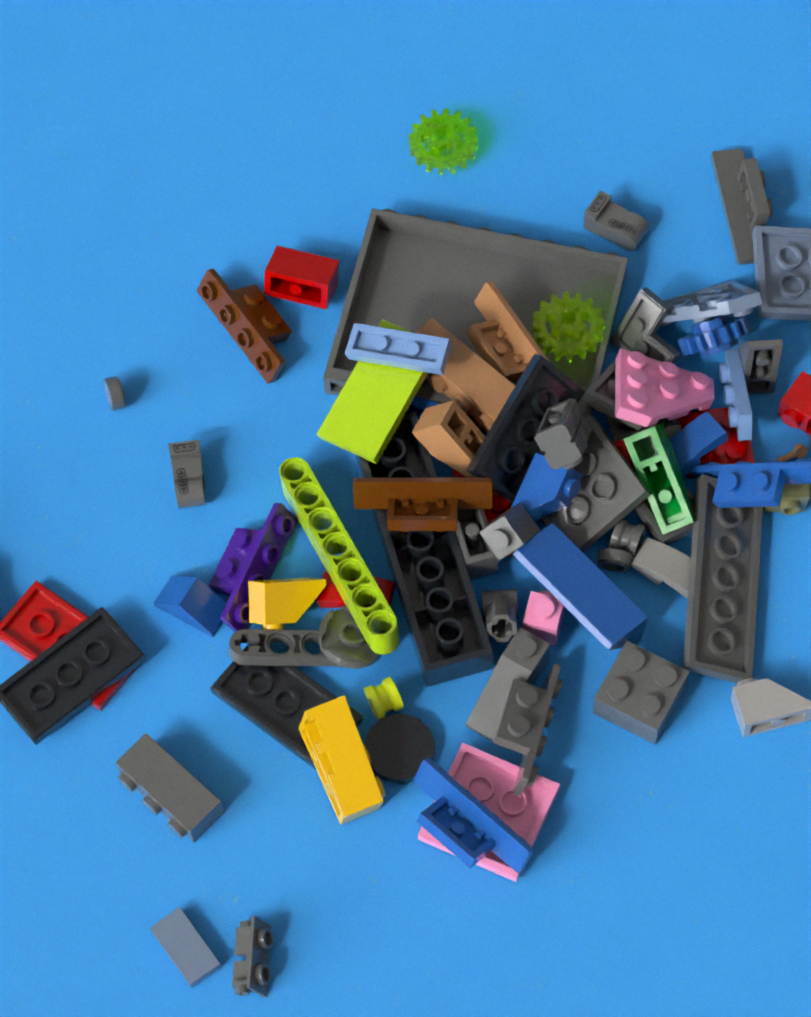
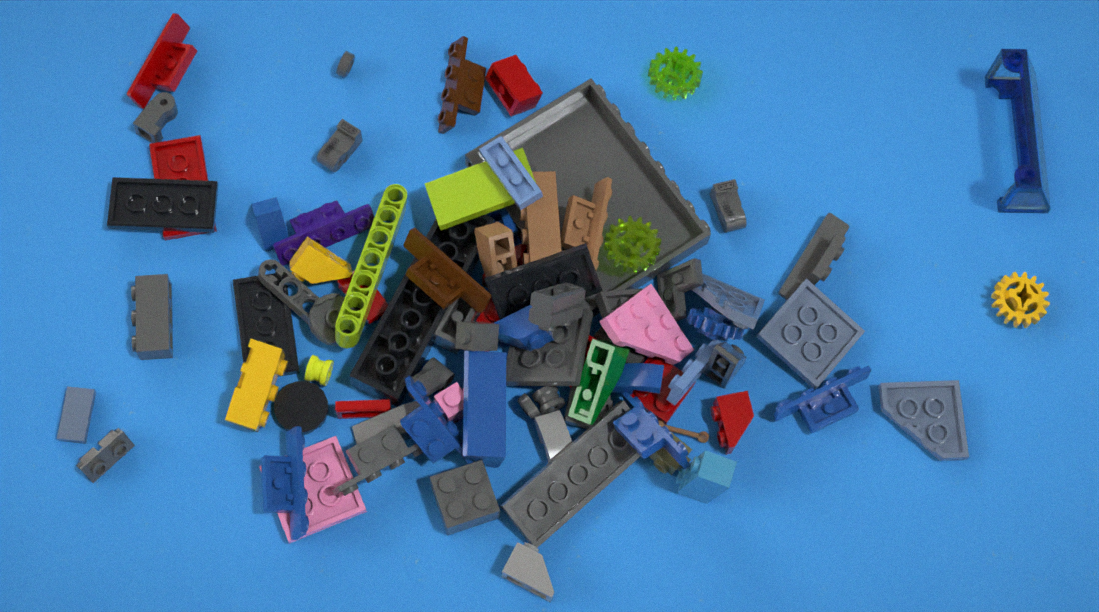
camera: 30 degrees right, 5 degrees up
none -> red tile [335,399,391,419]
none -> blue bracket [400,376,475,464]

